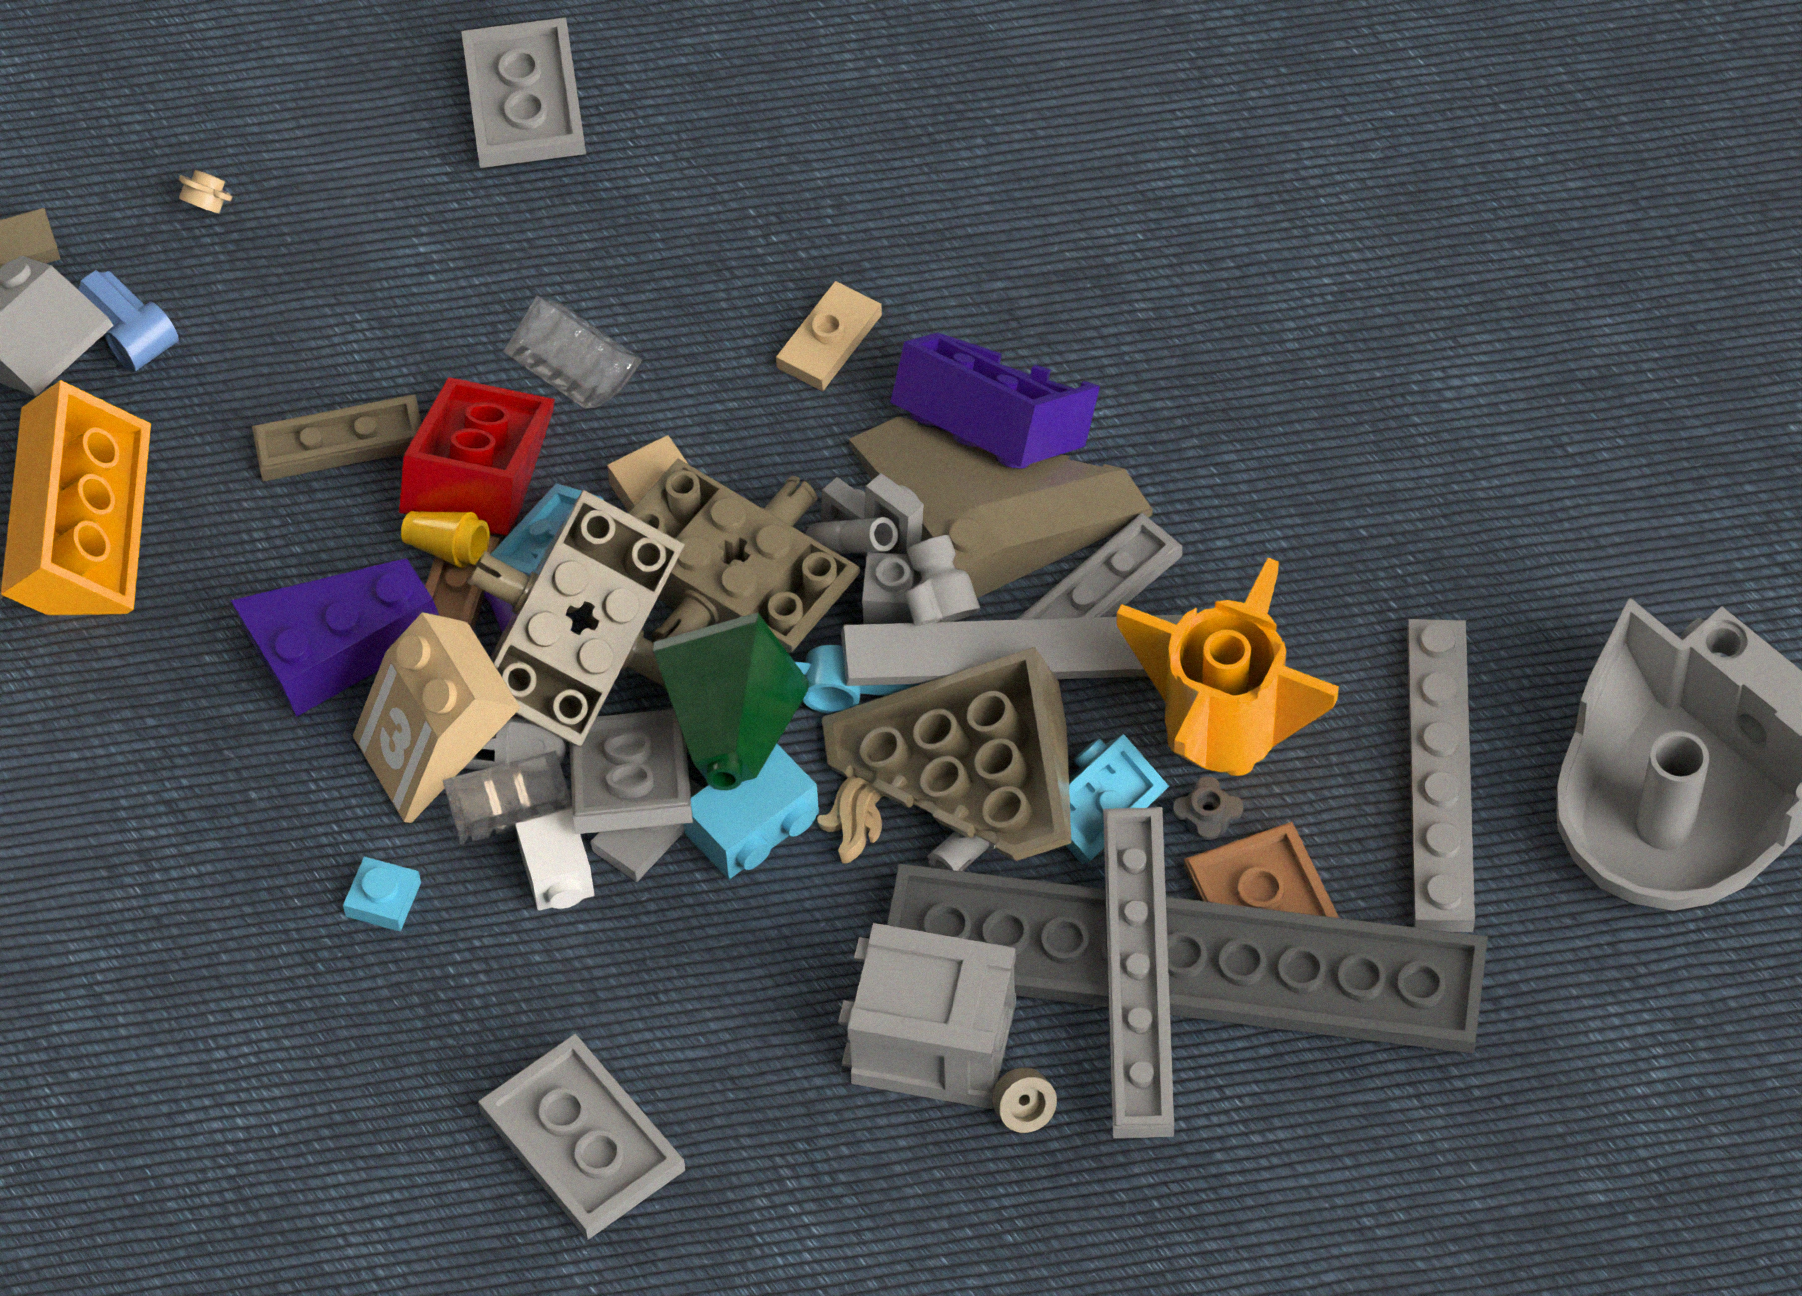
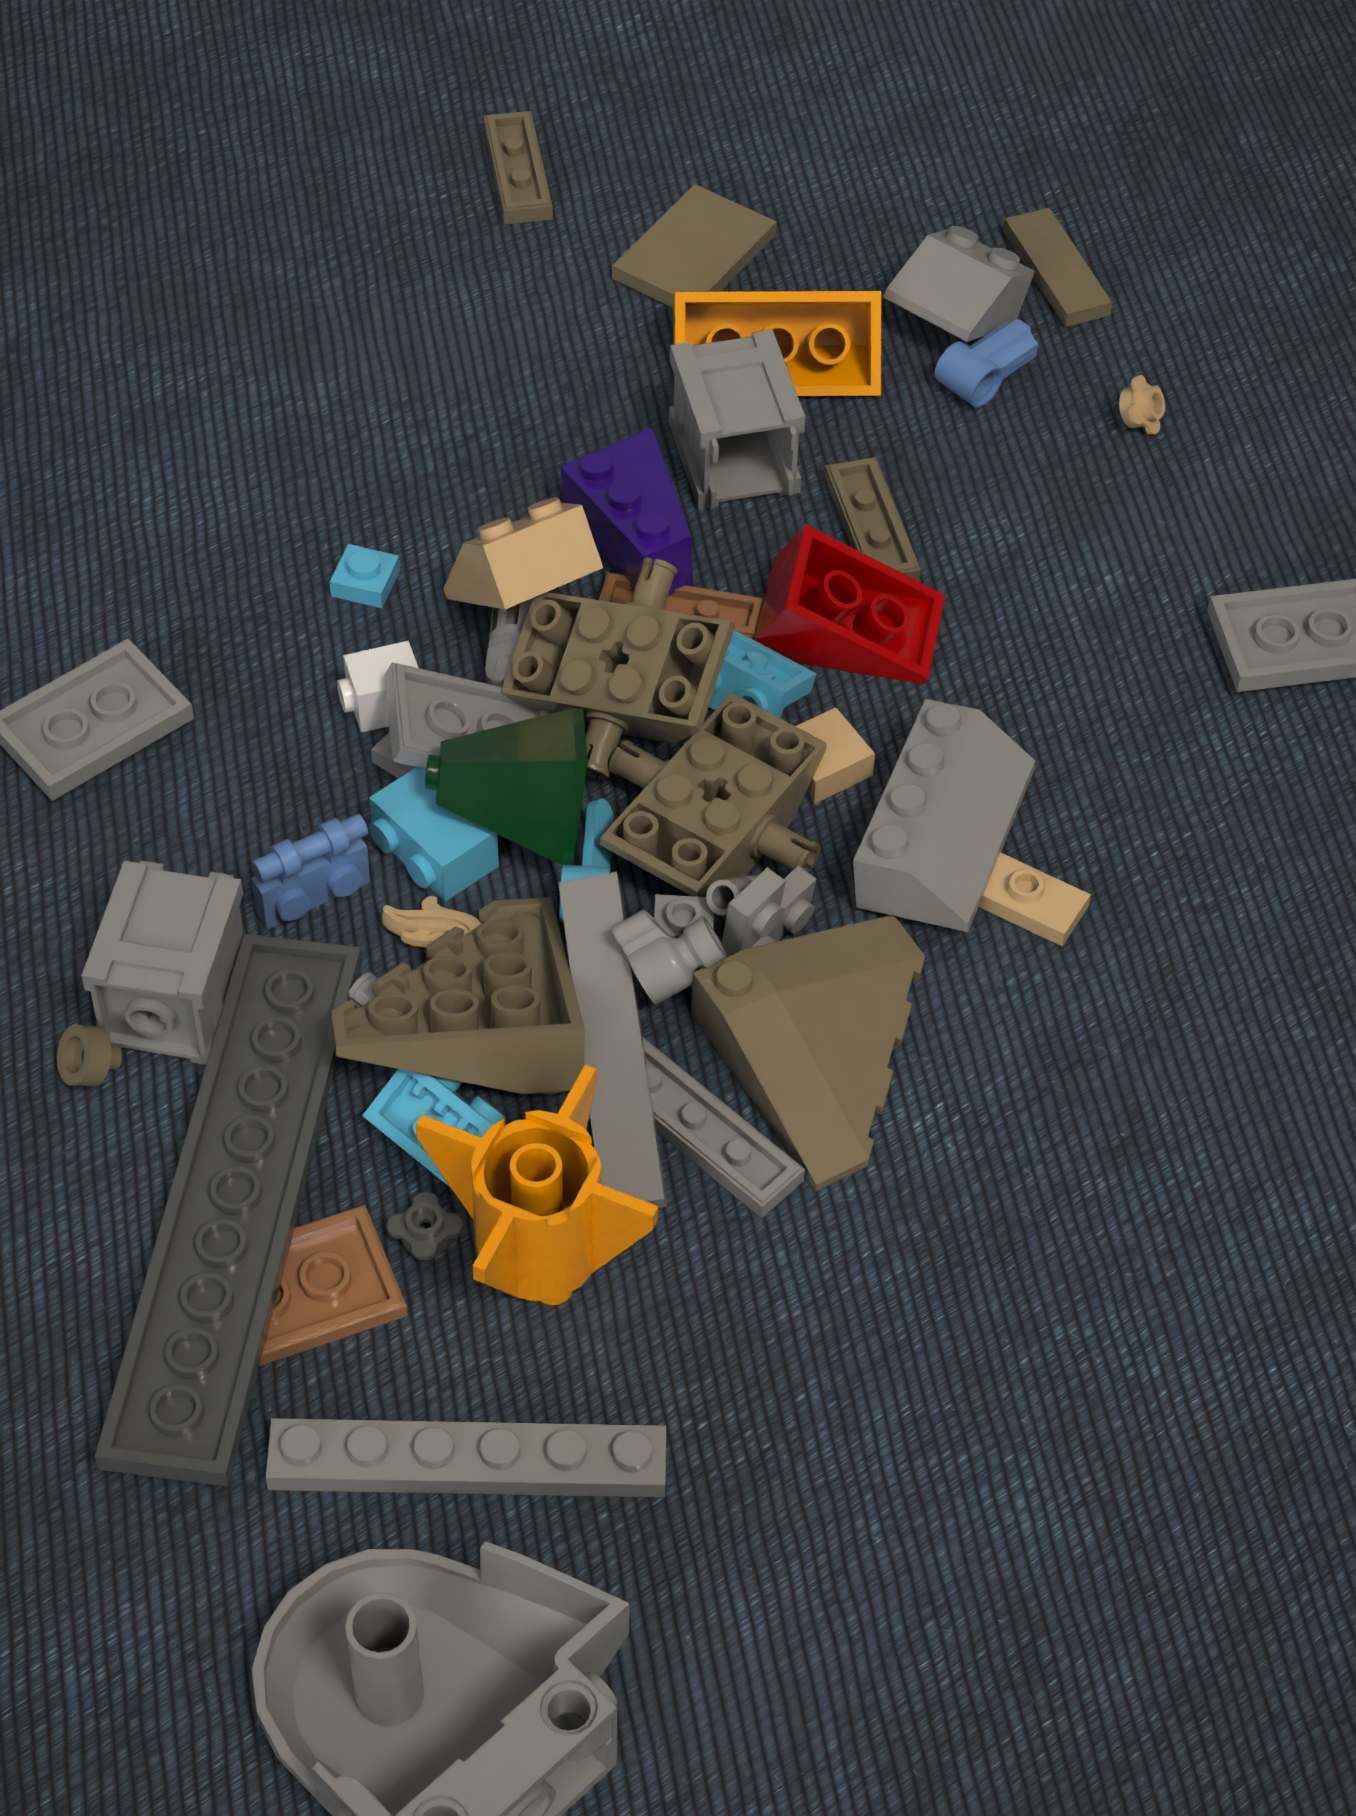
camera: 85 degrees right, 5 degrees down
yellow cone [401,511,490,568] -> none
clear brick [443,750,572,845] -> none
clear brick [503,296,642,409] -> none
dark purple wedge [890,332,1100,468] -> none
light grey tile [1103,807,1174,1138] -> none
none -> medium blue plate [251,814,370,930]
none -> light grey container [668,329,805,509]
none -> light grey slope [853,699,1035,932]

